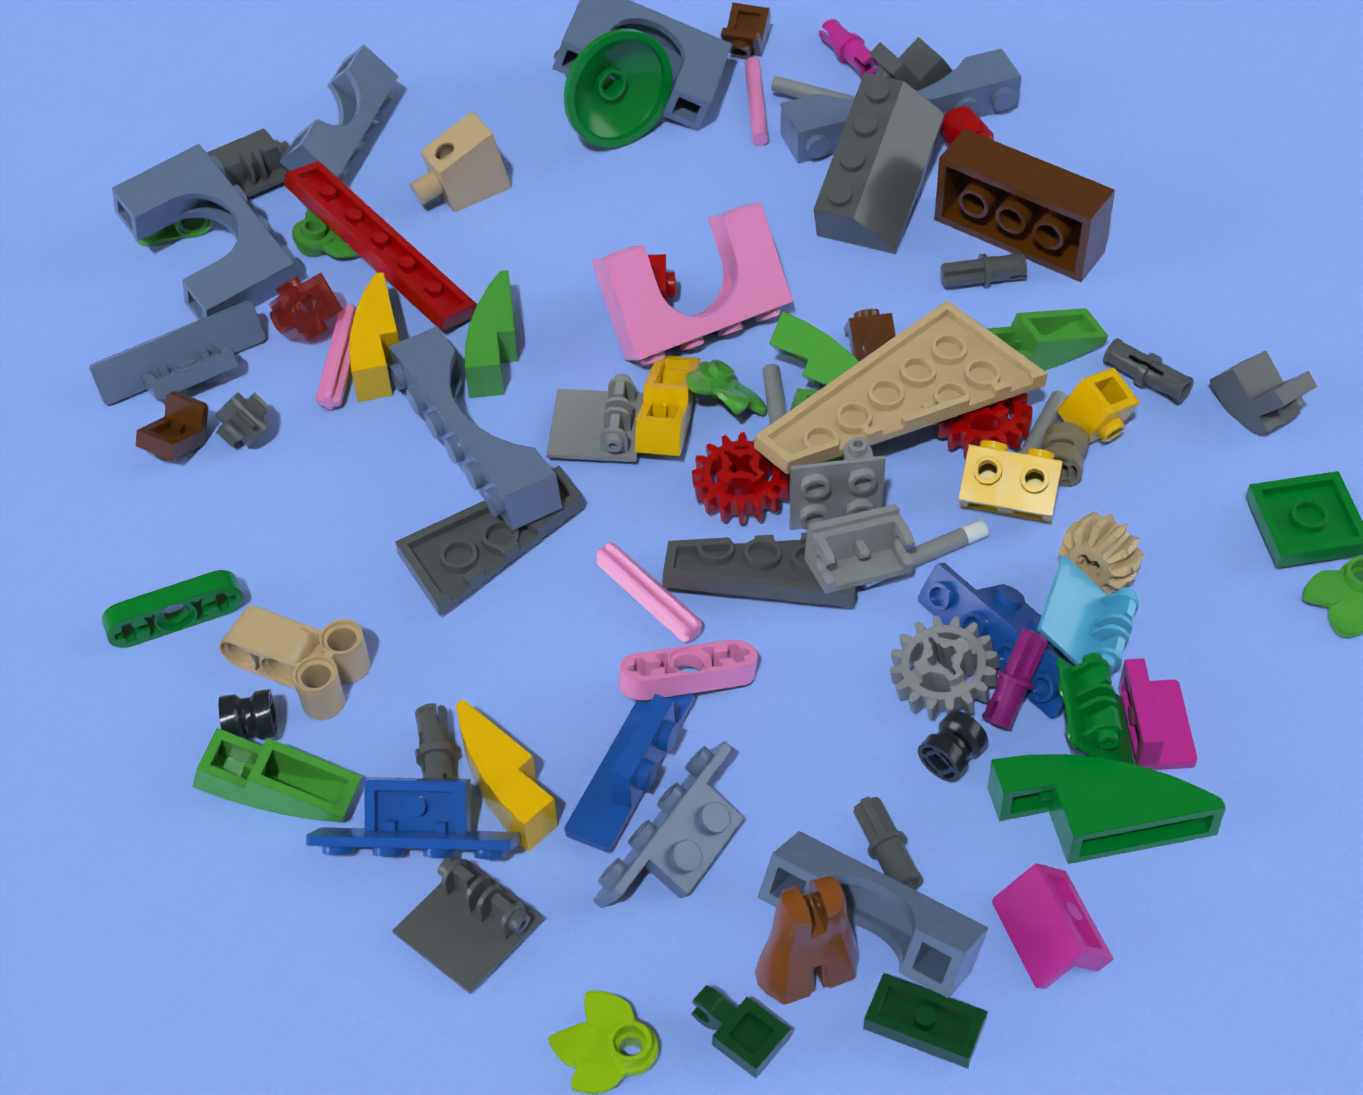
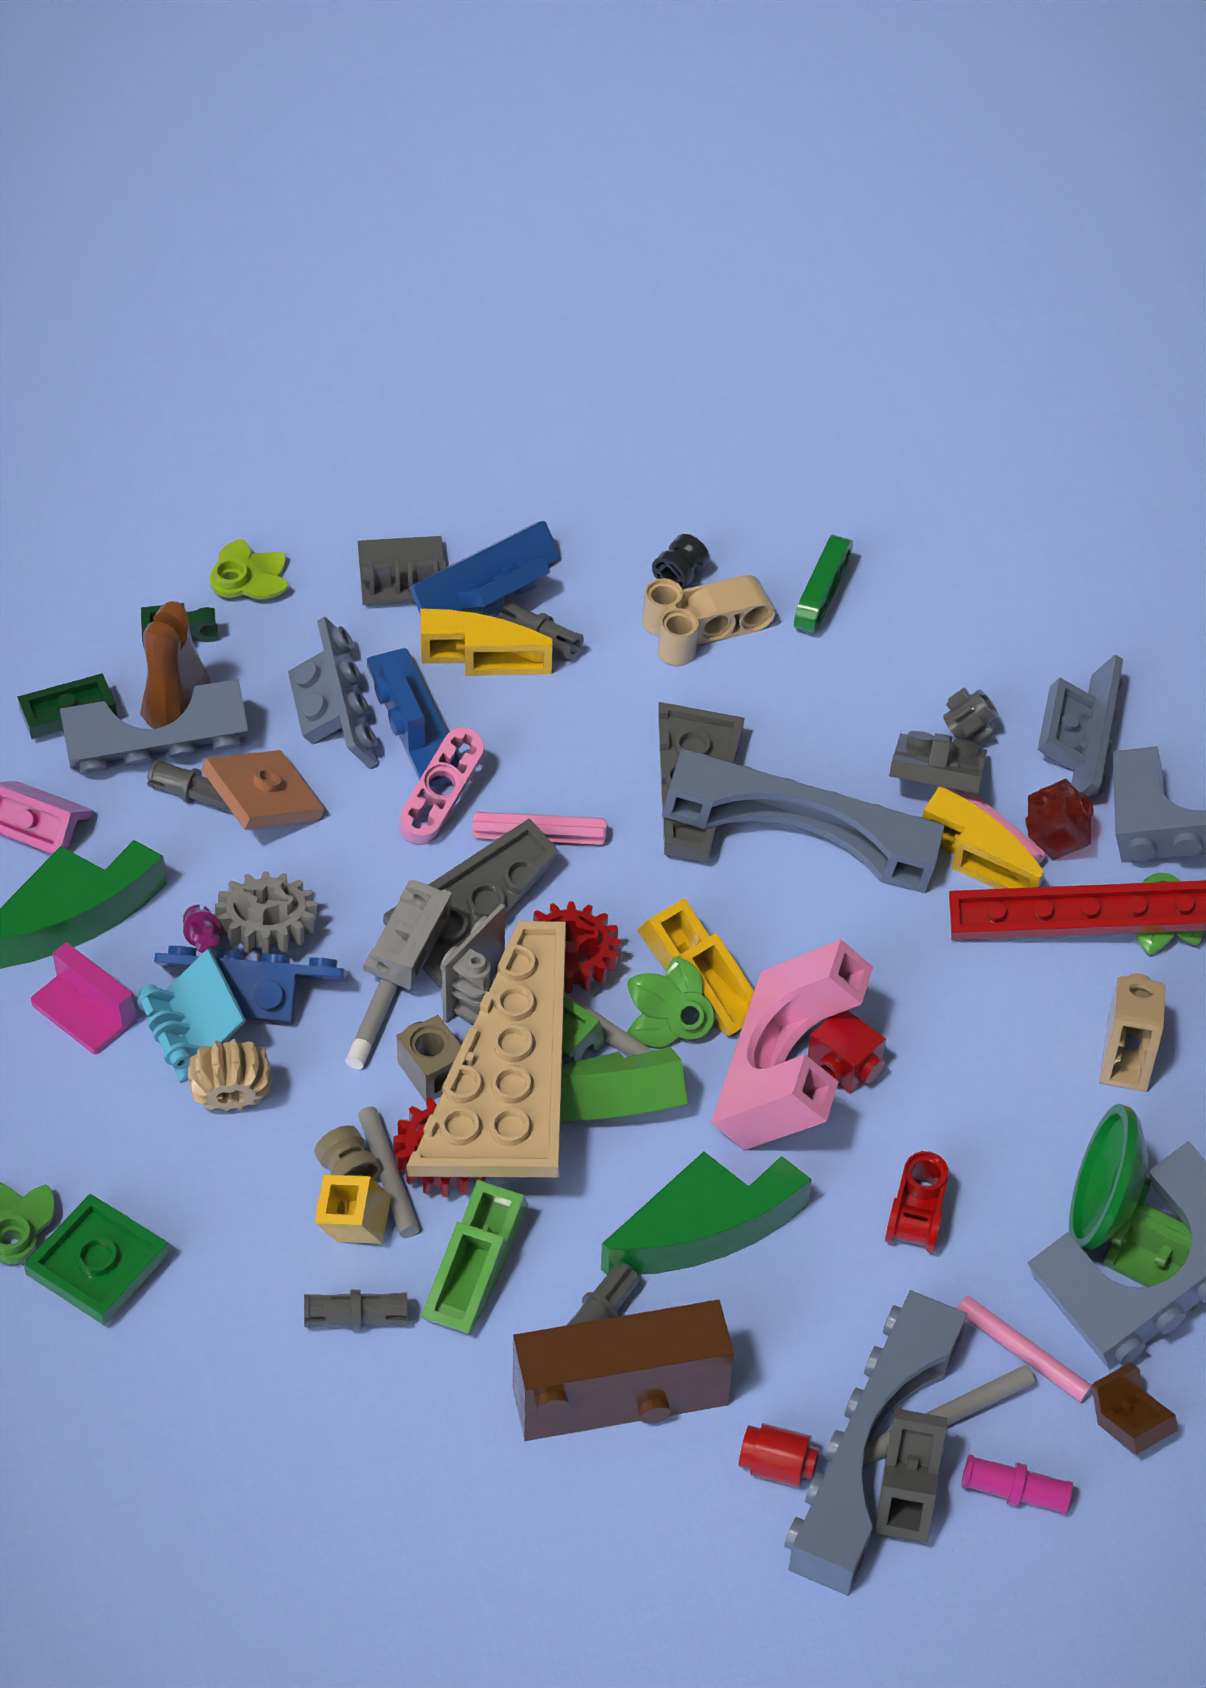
camera: 130 degrees right, 0 degrees up
reddish brown bracket [135,391,208,461] -> none
bright green slope [192,728,362,822] -> none
bright green slope [465,270,518,398] -> none
light grey hinge [546,373,643,462] -> none
dark grey slope [813,73,944,254] -> none
reddish brown bracket [844,309,896,362] -> none
black wheel [918,710,989,782] -> none
yellow brick [958,440,1063,523] -> none
green hinge [1057,653,1134,764] -> none
dark grey brick [1209,350,1318,434] -> none
none -> nougat plate [201,750,325,830]
none -> dark tan brick [396,1015,461,1102]
none -> green slope [601,1151,812,1275]
none -> red piece [885,1151,949,1253]
none -> dark grey hinge [889,731,987,794]

